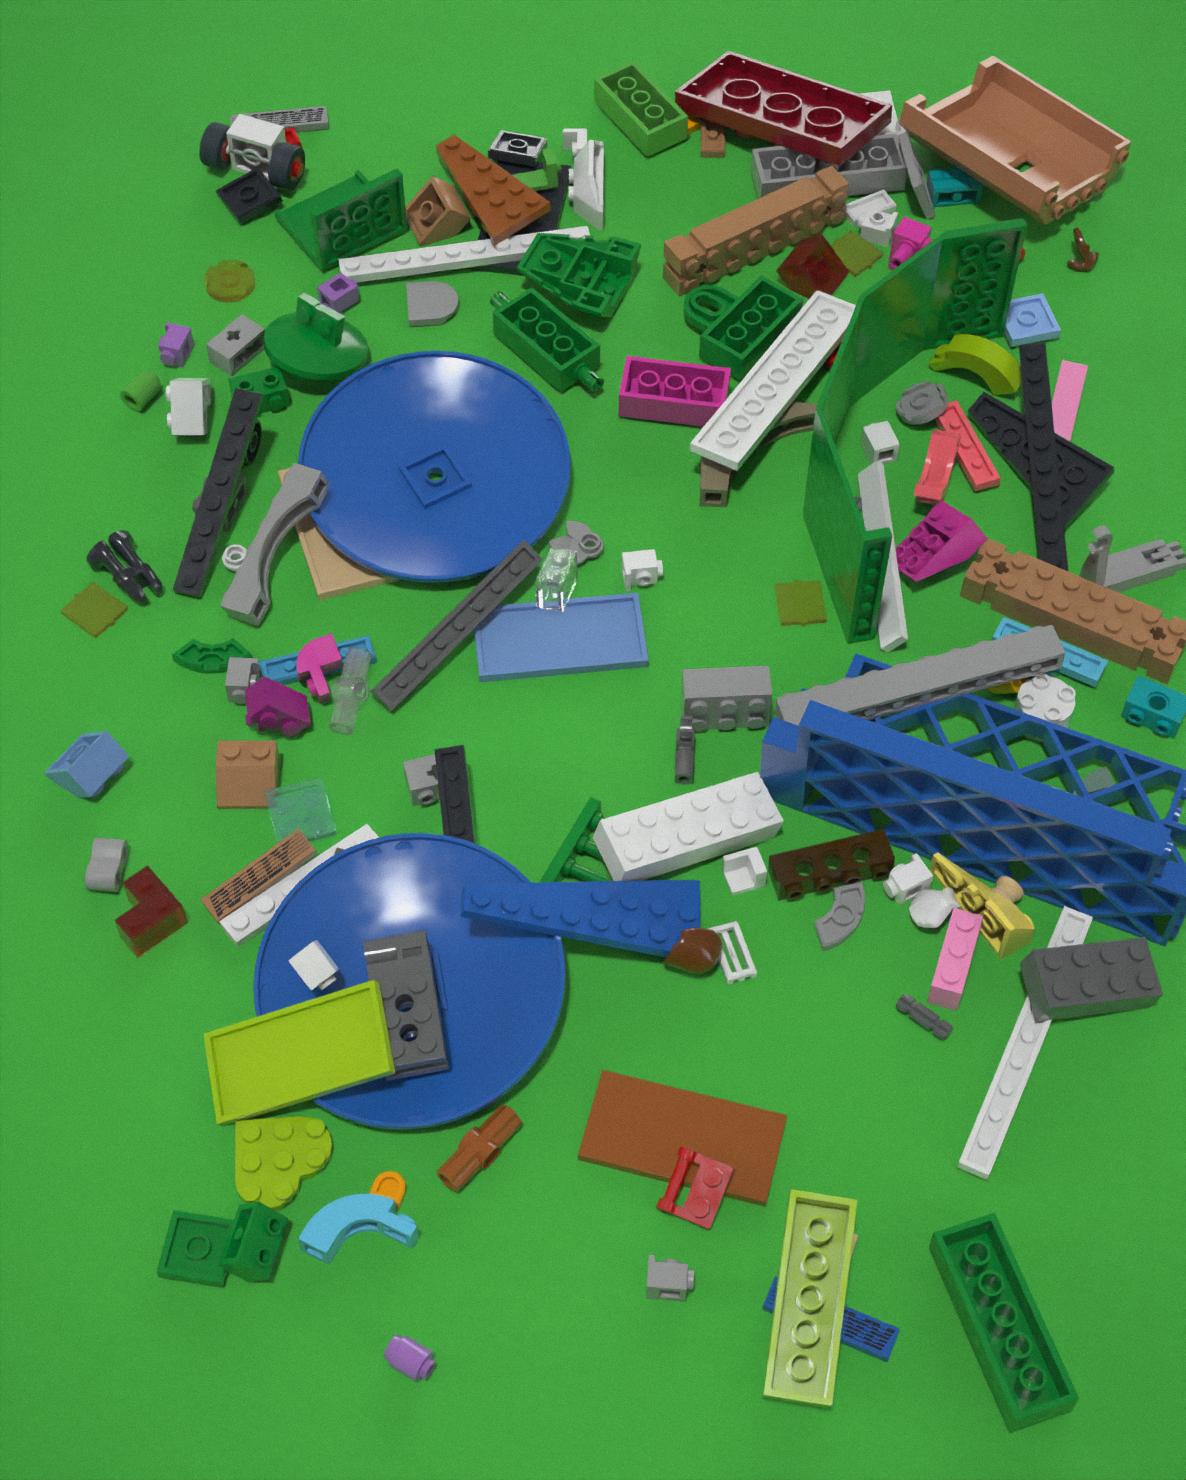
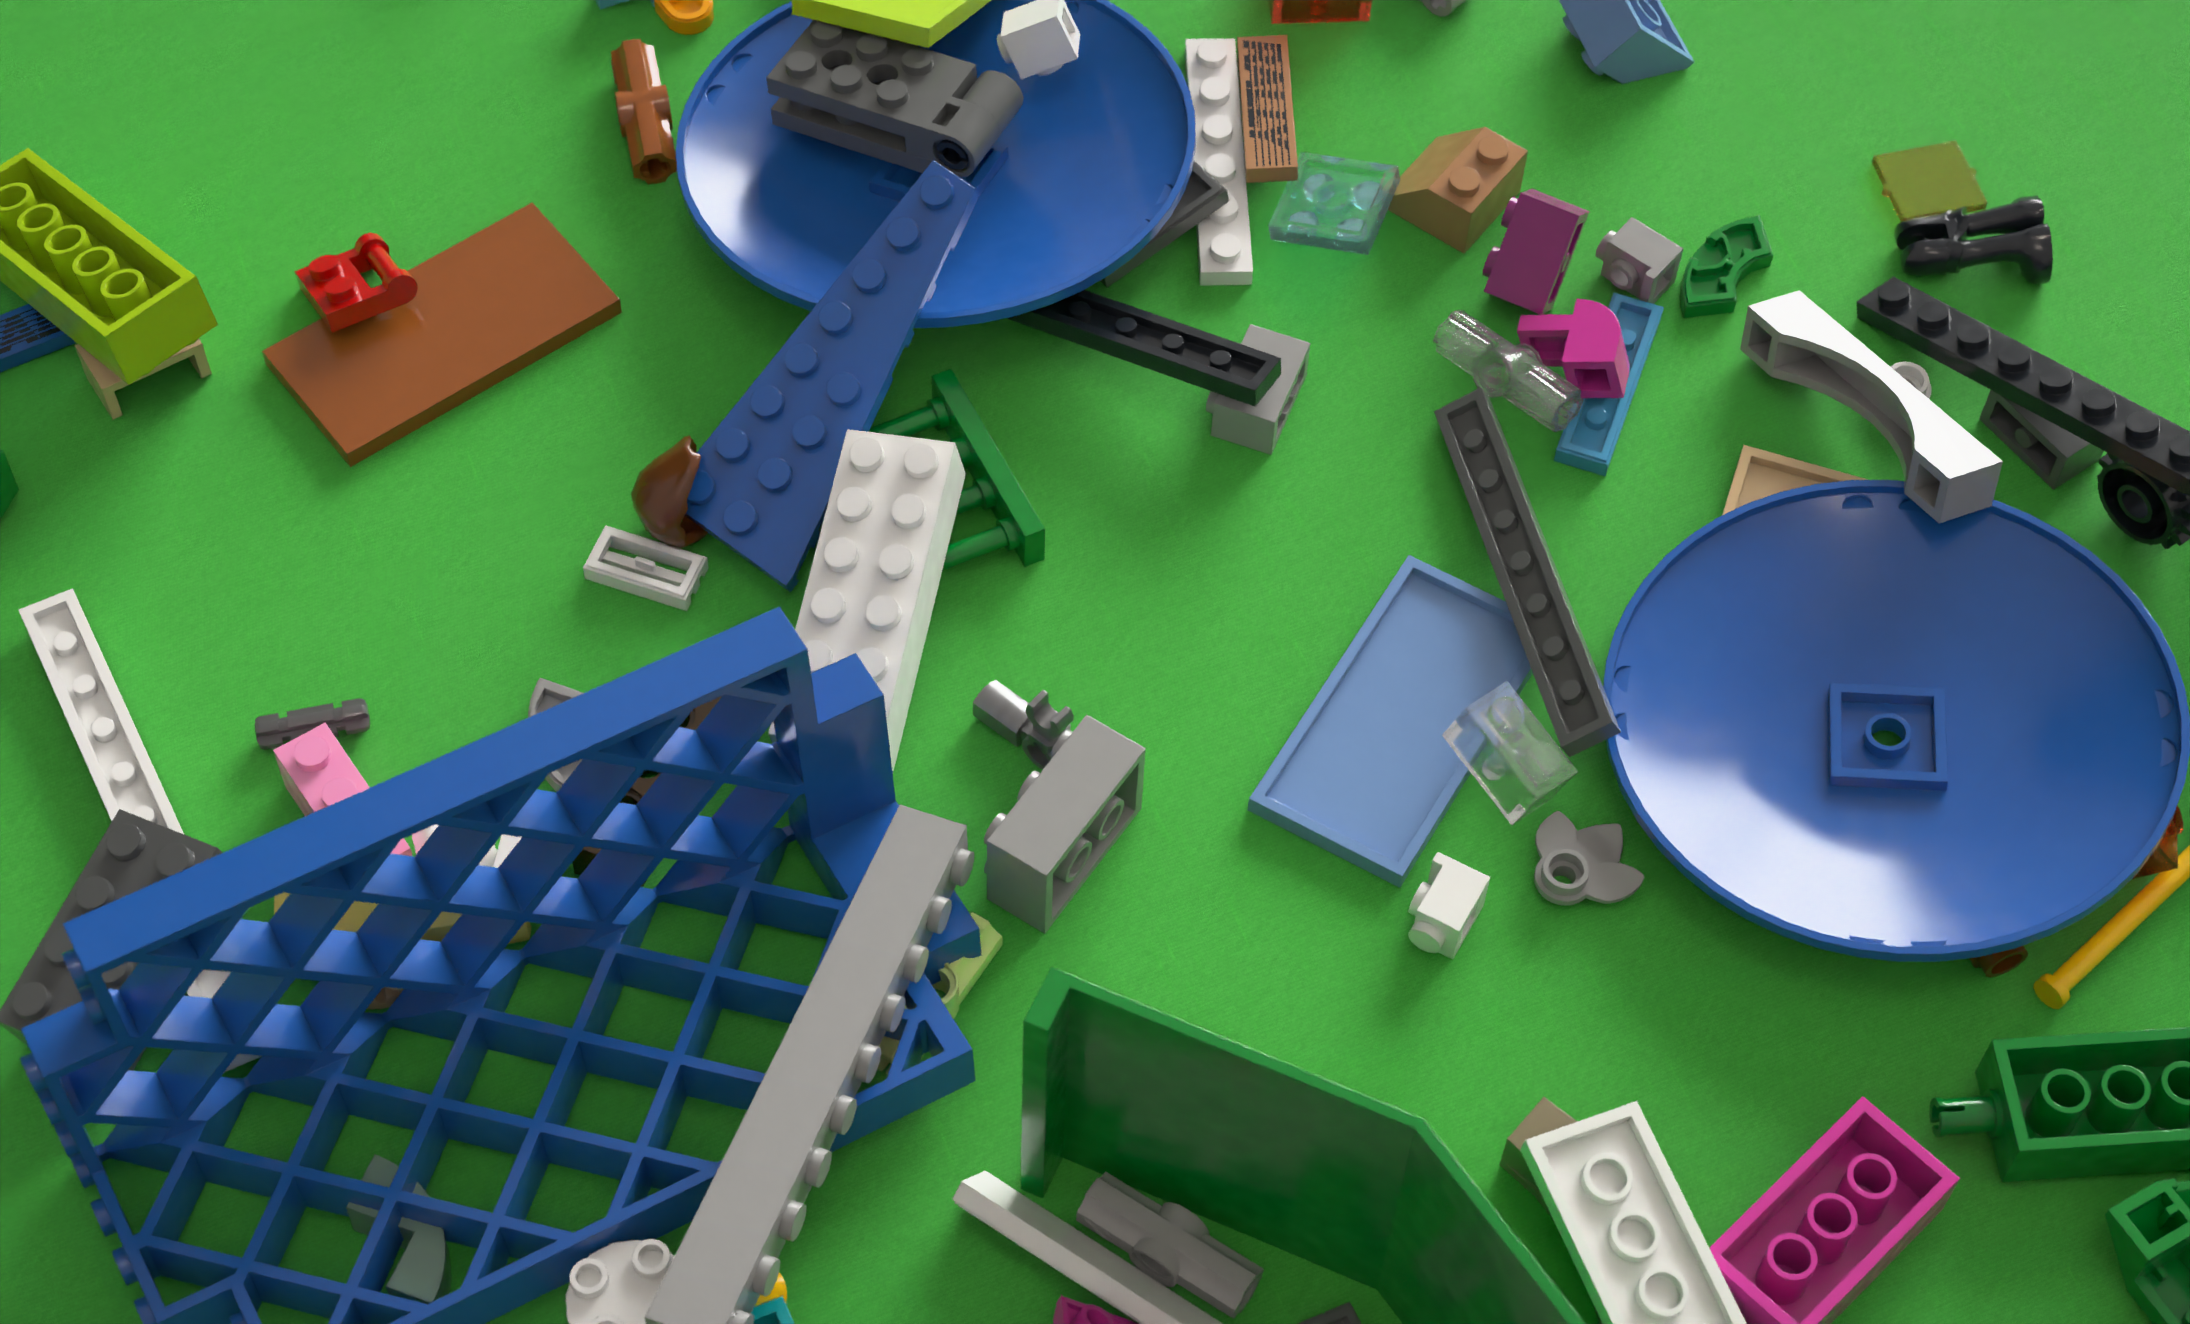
camera: 125 degrees right, 0 degrees up
light grey brick [646,1255,694,1301] -> none

